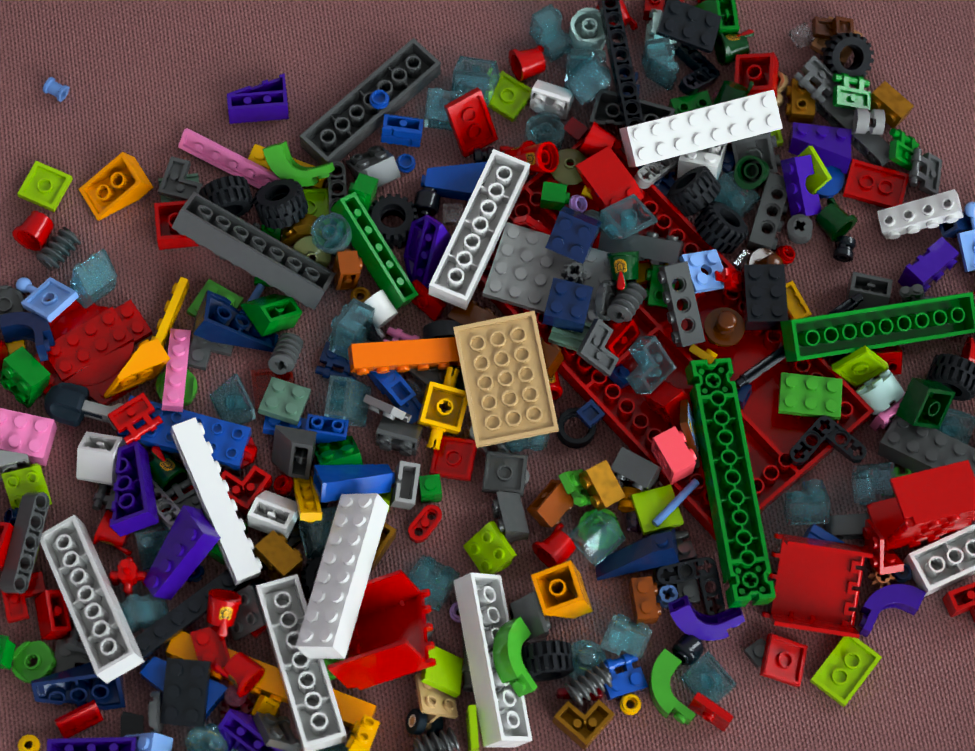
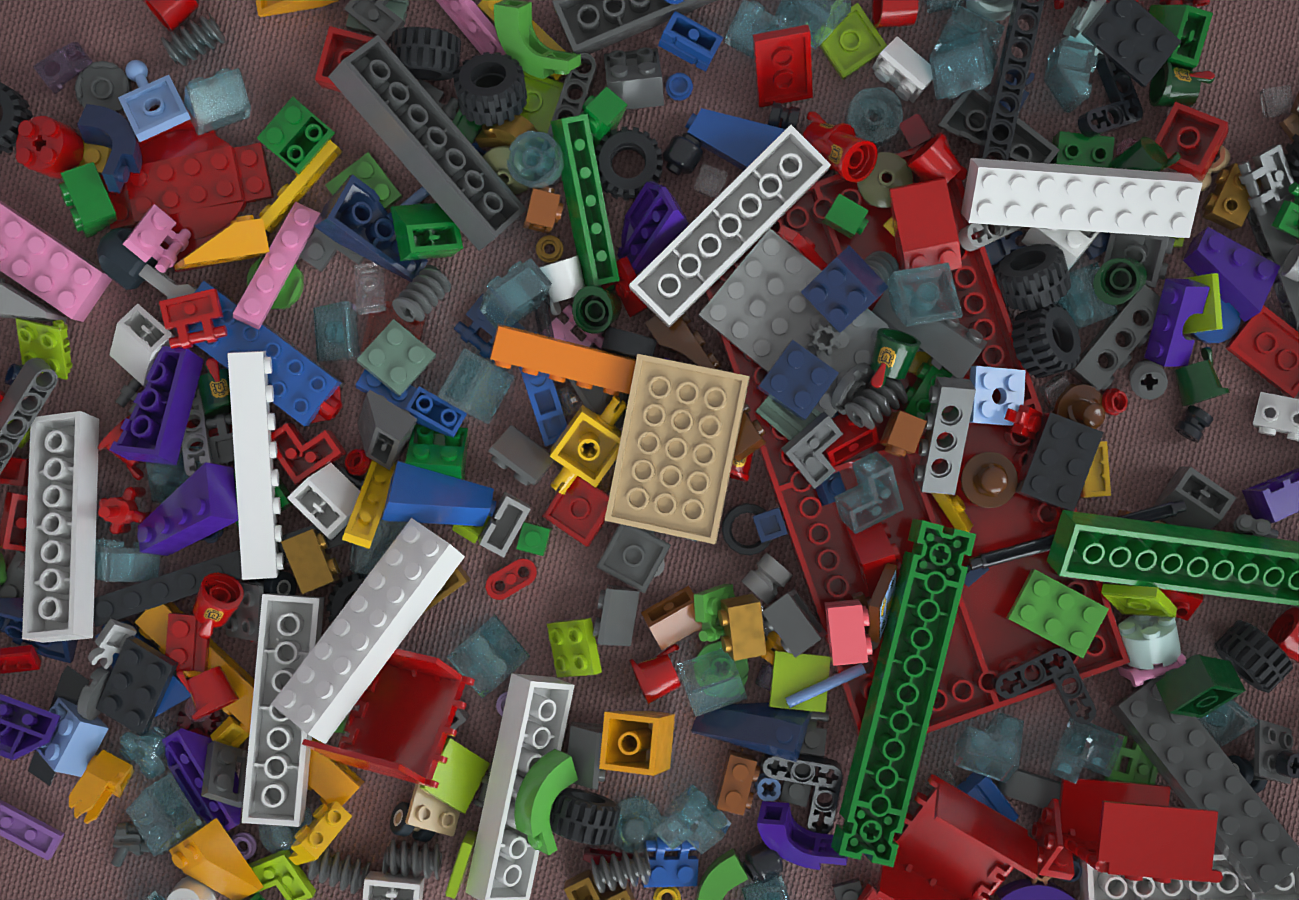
camera: 25 degrees right, 20 degrees up
light grey plate [363,394,412,423] -> none
lavender plate [569,194,588,213] -> none
none -> light grey plate [88,618,137,669]
none -> bright pink plate [123,204,191,273]
none -> green slope [257,96,335,174]
none -> clear plate [354,262,386,315]
none -> dark green hat [572,282,622,334]
none -> light grey wheel [741,552,793,605]
none -> dark orange brick [879,411,927,457]

